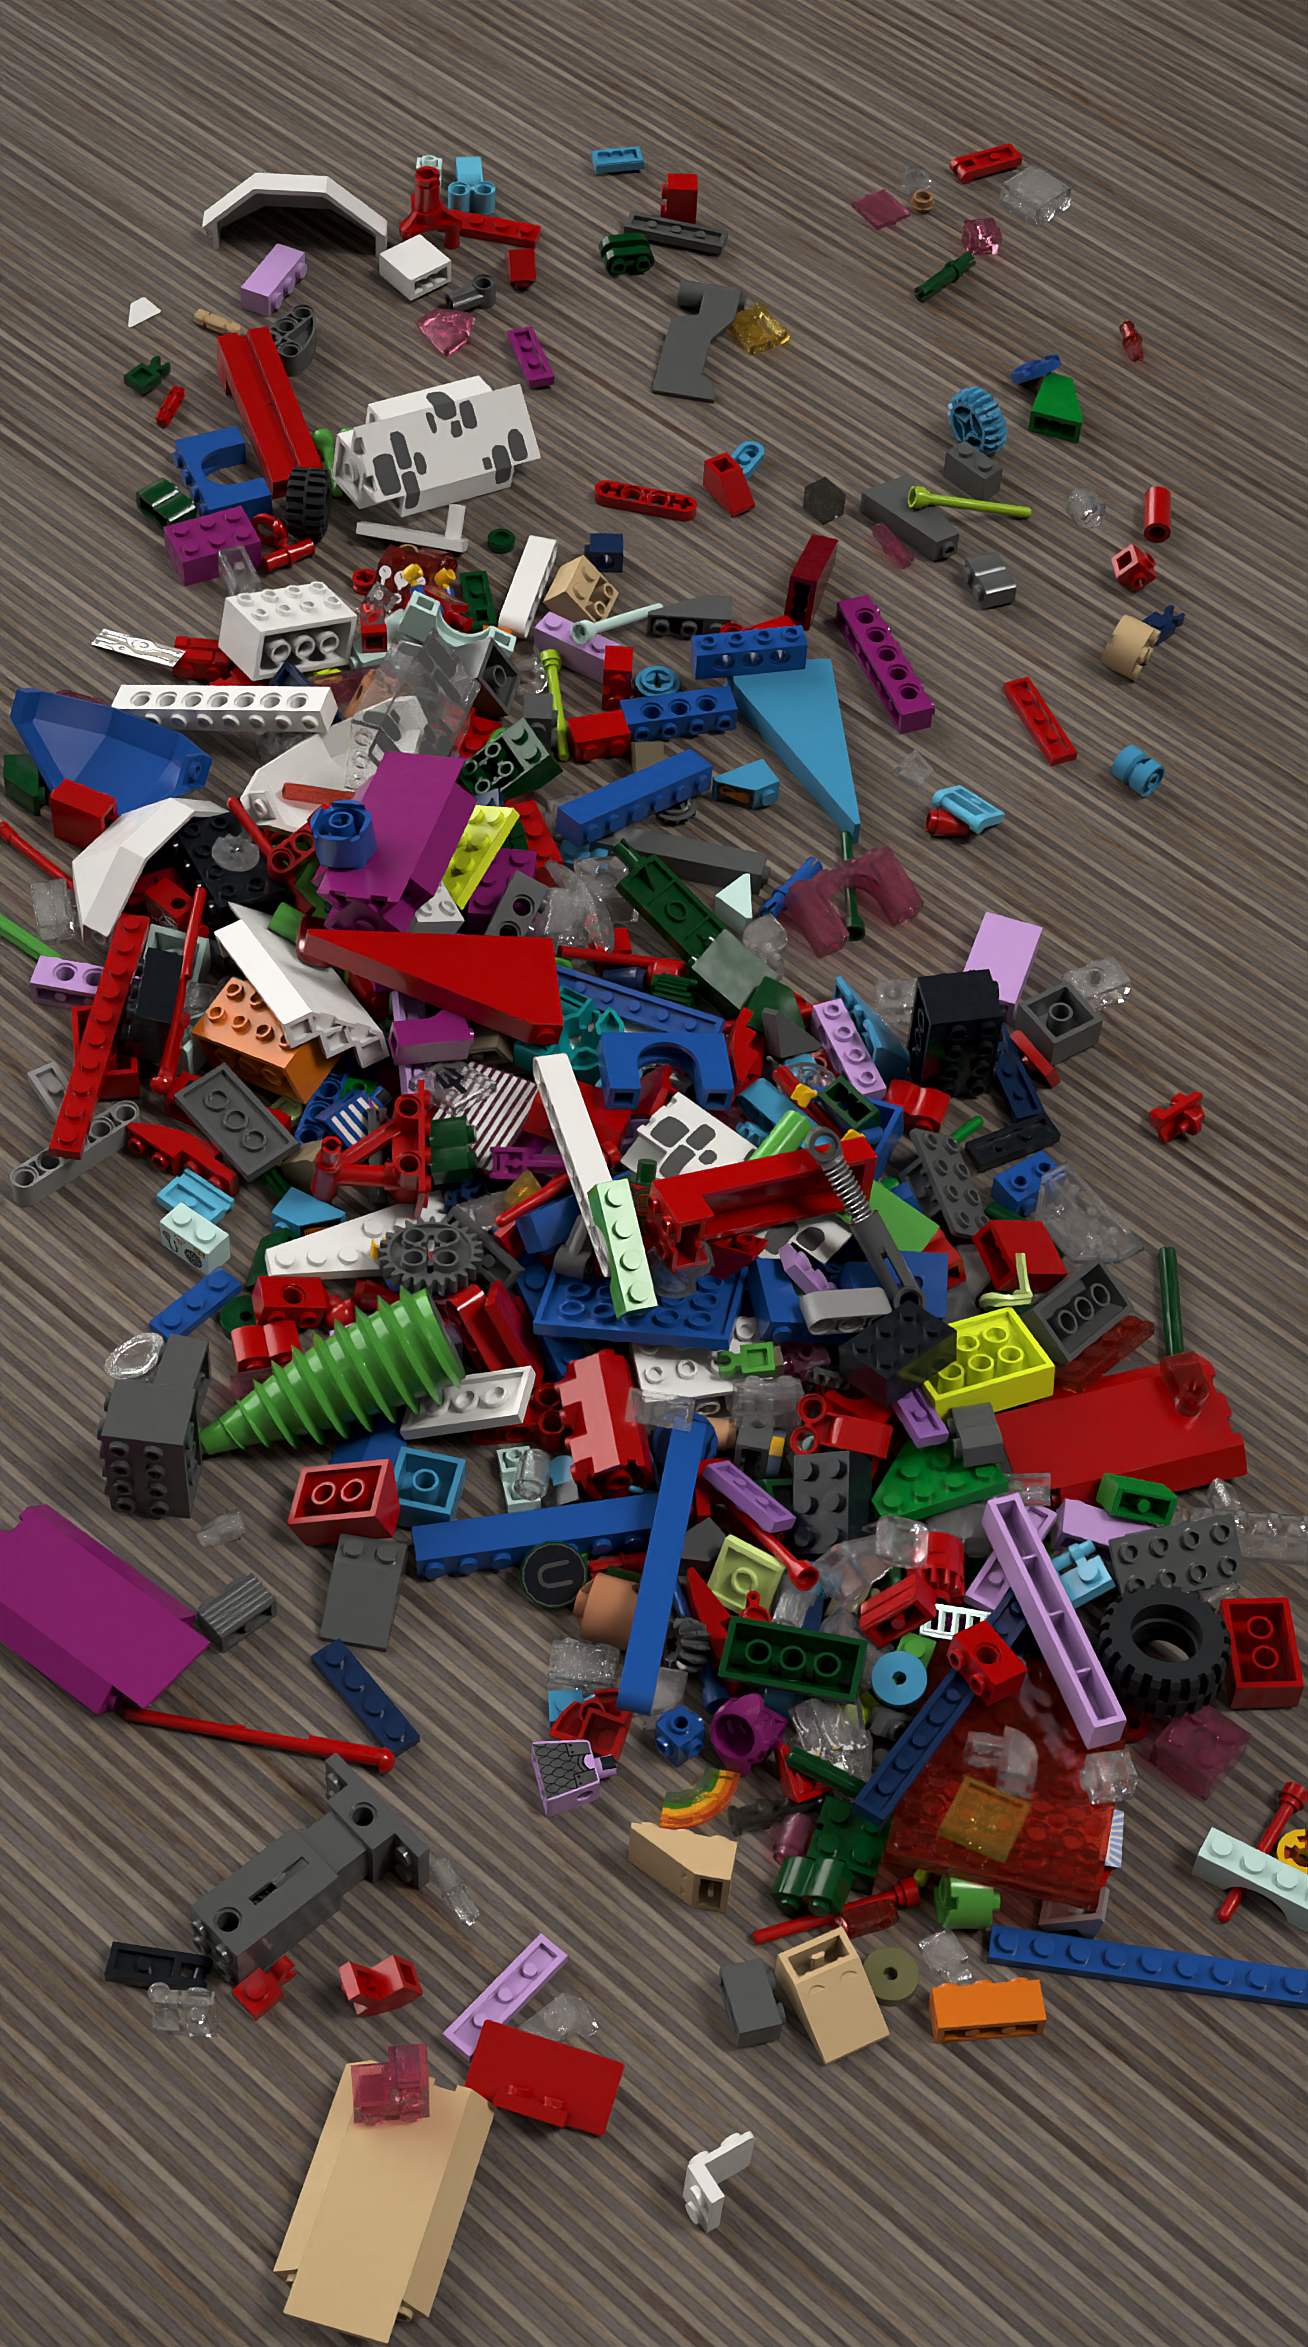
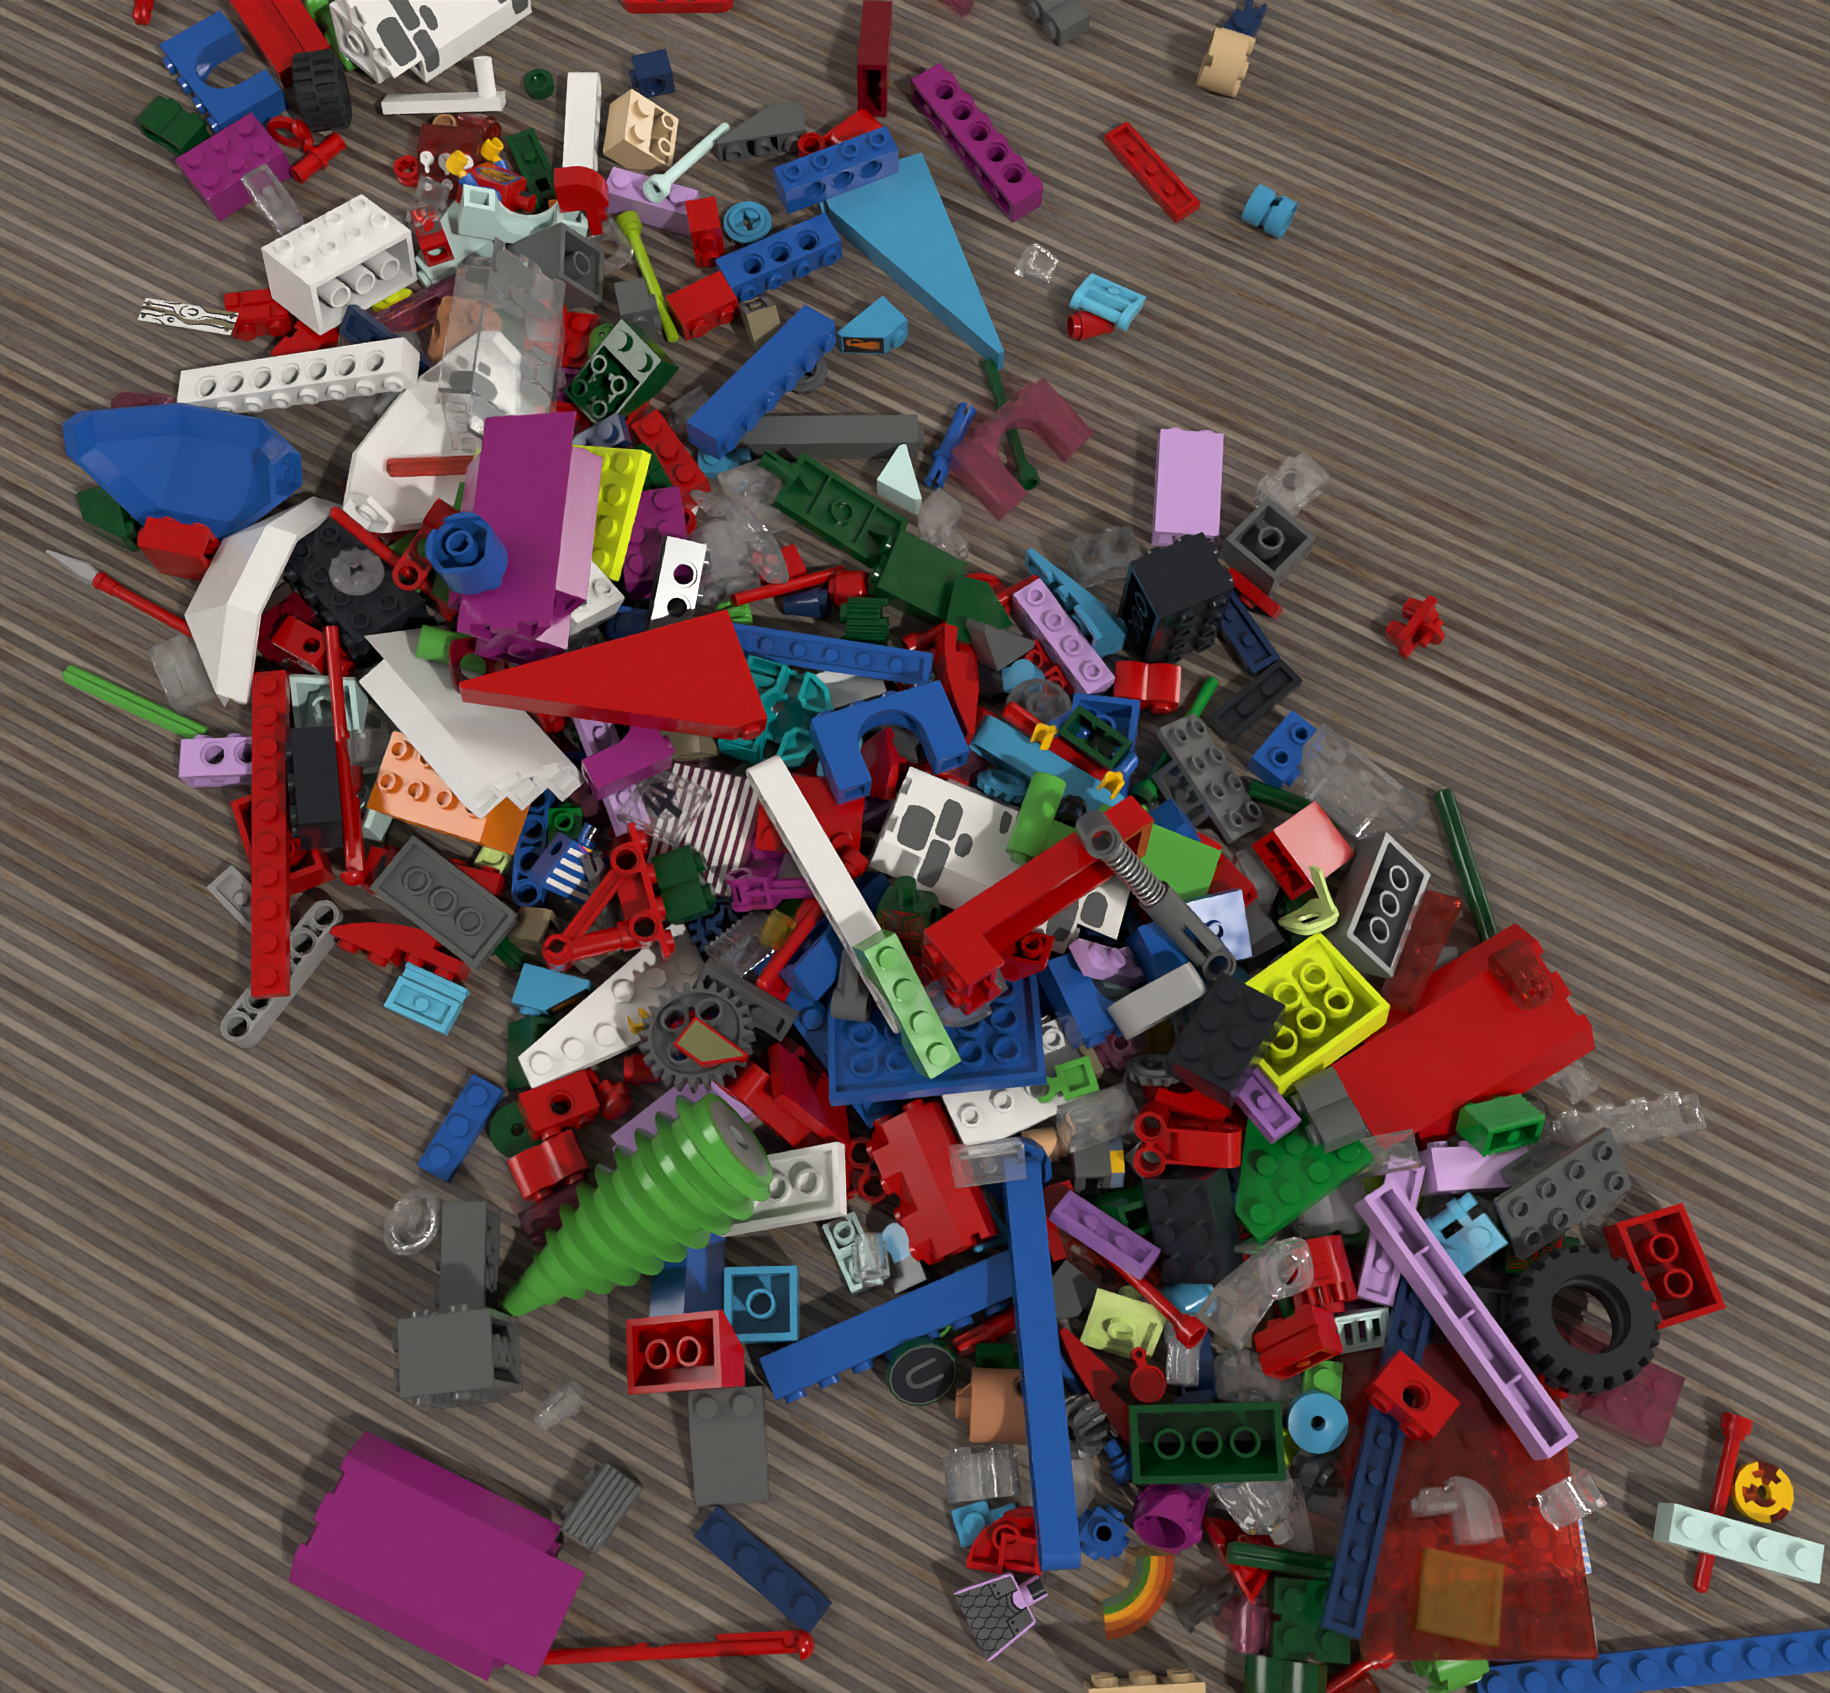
camera: 10 degrees left, 20 degrees up
light aqua brick [160,1202,231,1275] -> none
none -> red brick [554,166,610,236]
none -> olive tile [673,1016,749,1068]

